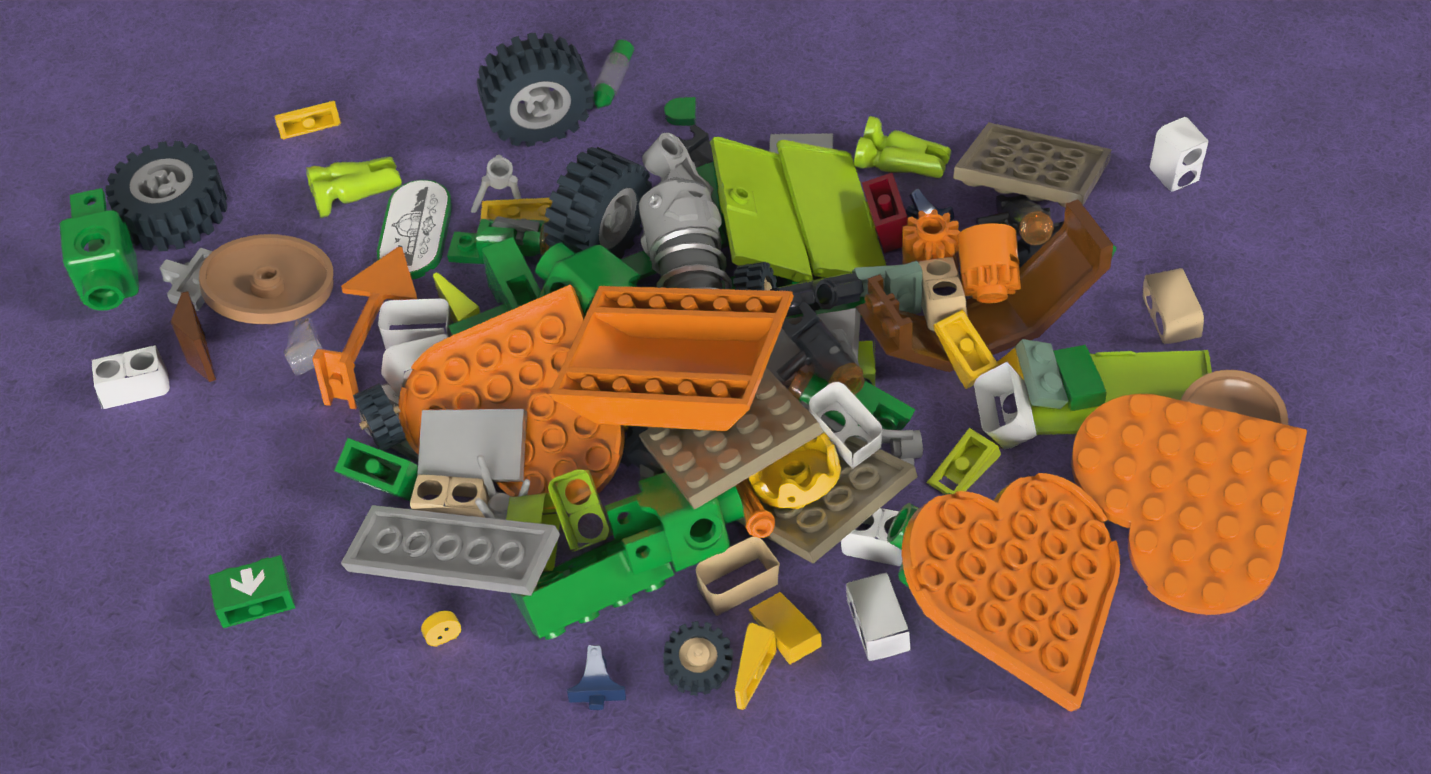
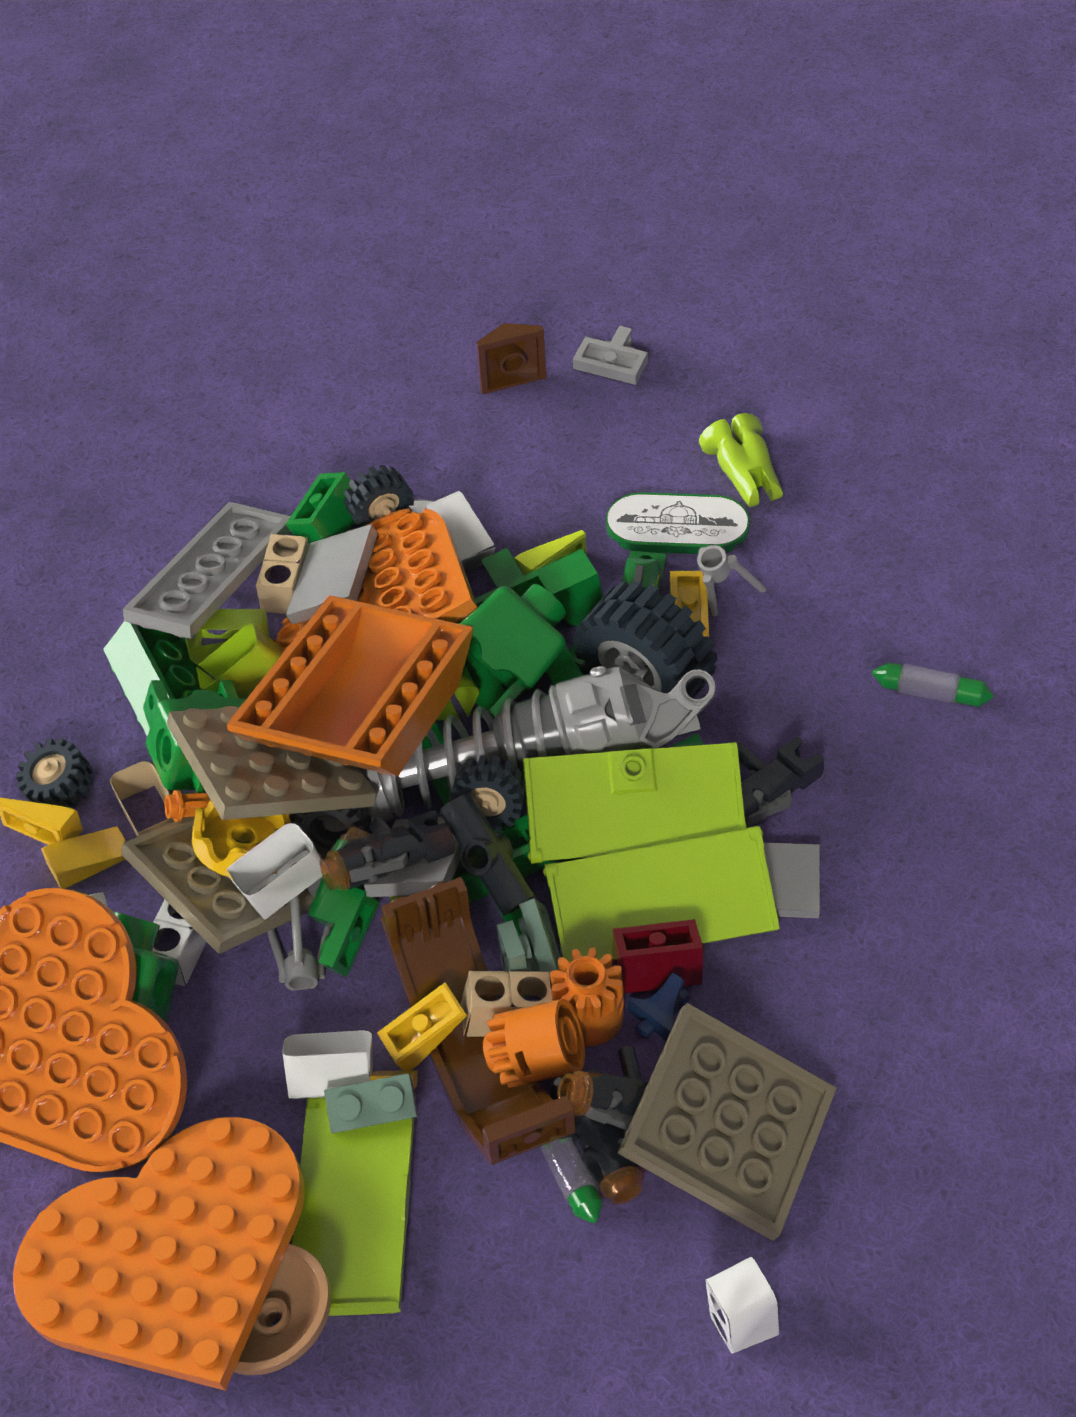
camera: 90 degrees right, 0 degrees up
green piece [59,188,139,311] -> none
white piece [92,345,170,409] -> none
black wheel [105,141,227,252] -> none
medium nougat dish [199,234,334,324] -> none
green brick [209,555,295,628] -> none
yellow slope [274,100,341,139] -> none
clear piece [283,314,324,377] -> none
orange piece [312,247,417,409] -> none
white piece [378,298,452,349] -> none
yellow tile [421,611,461,646] -> none
light grey plant [475,455,530,520] -> none
black wheel [477,33,594,147] -> none
dark blue piece [567,645,626,710] -> none
green tile [664,97,696,126] -> none
lime piece [854,116,951,178] -> none
neon yellow slope [927,428,1001,494] -> none
green slope [1053,345,1107,411] -> none
tan piece [1142,268,1204,344] -> none

